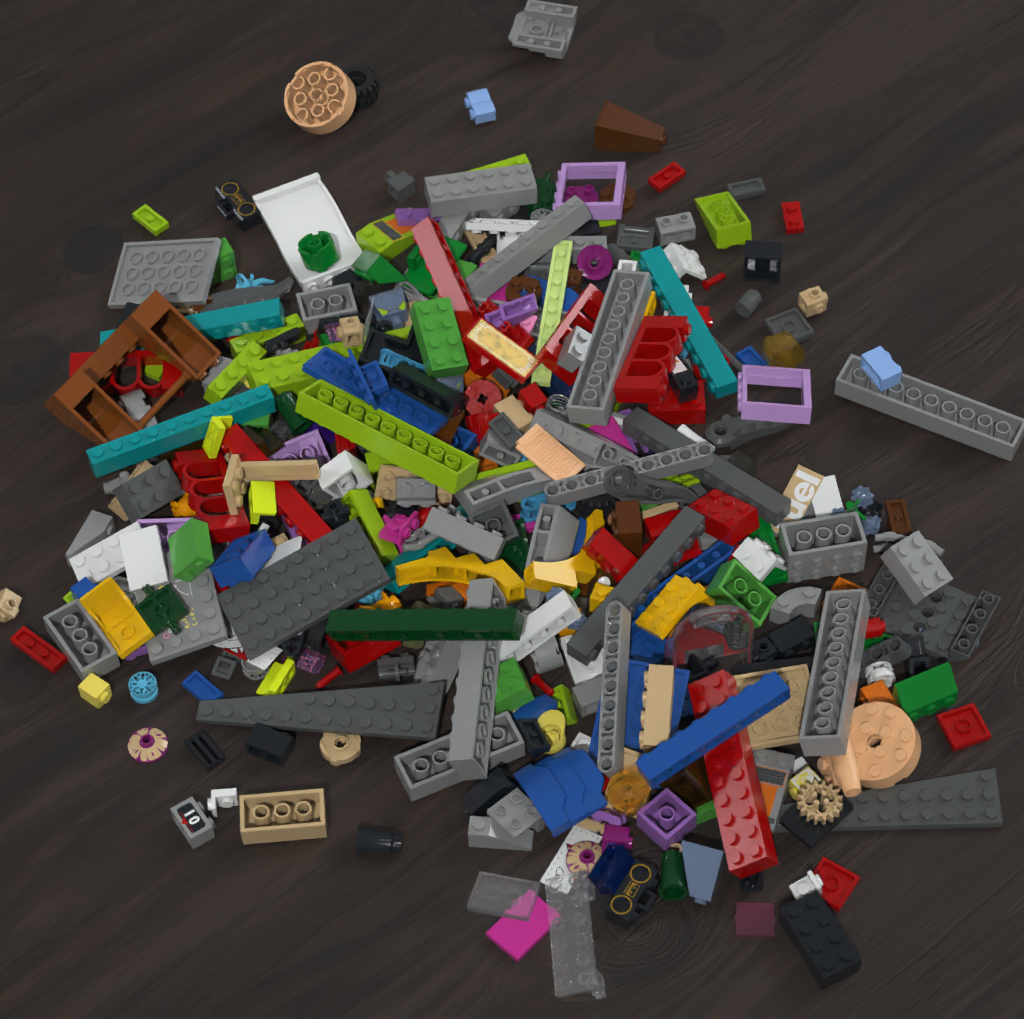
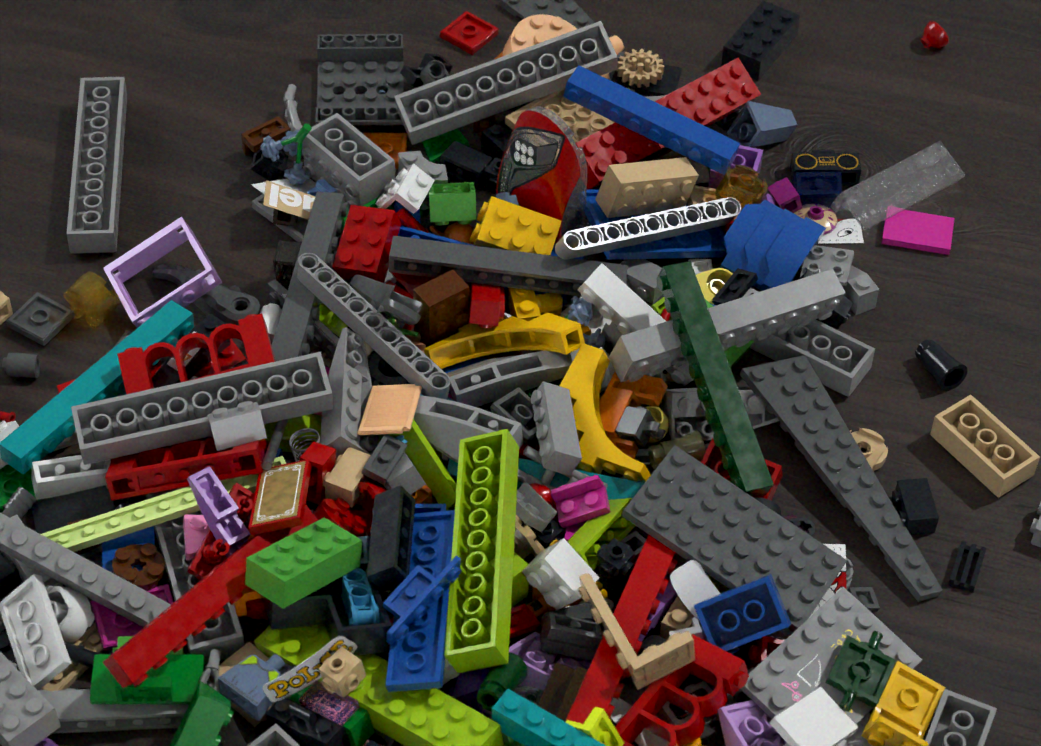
camera: 125 degrees left, 5 degrees down
light yellow brick [78,672,112,709] -> none
tan dish [127,727,169,763] -> none
medium azure wheel [128,671,159,704] -> none
bright green brick [168,518,214,583] -> none
blue tile [181,670,224,701] -> none
white bracket [207,788,238,817] -> none
neon yellow panel [248,481,276,524] -> none
neon yellow panel [256,658,296,696] -> none
red piece [316,665,343,689] -> none
clear tile [467,871,541,922] -> none
magenta dish [577,244,613,281] -> none
dark green plant [658,850,688,901] -> none
clear pink piece [734,902,776,937] -> none
blue tile [735,345,769,366] -> none
white bracket [789,870,823,900] -> none
red tile [813,856,861,912] -> none
light blue brick [860,346,902,392] -> none
light grey brick [880,530,953,605] -> none
green slope [892,662,958,722] -> none
none -> flat silver bar [262,419,288,471]

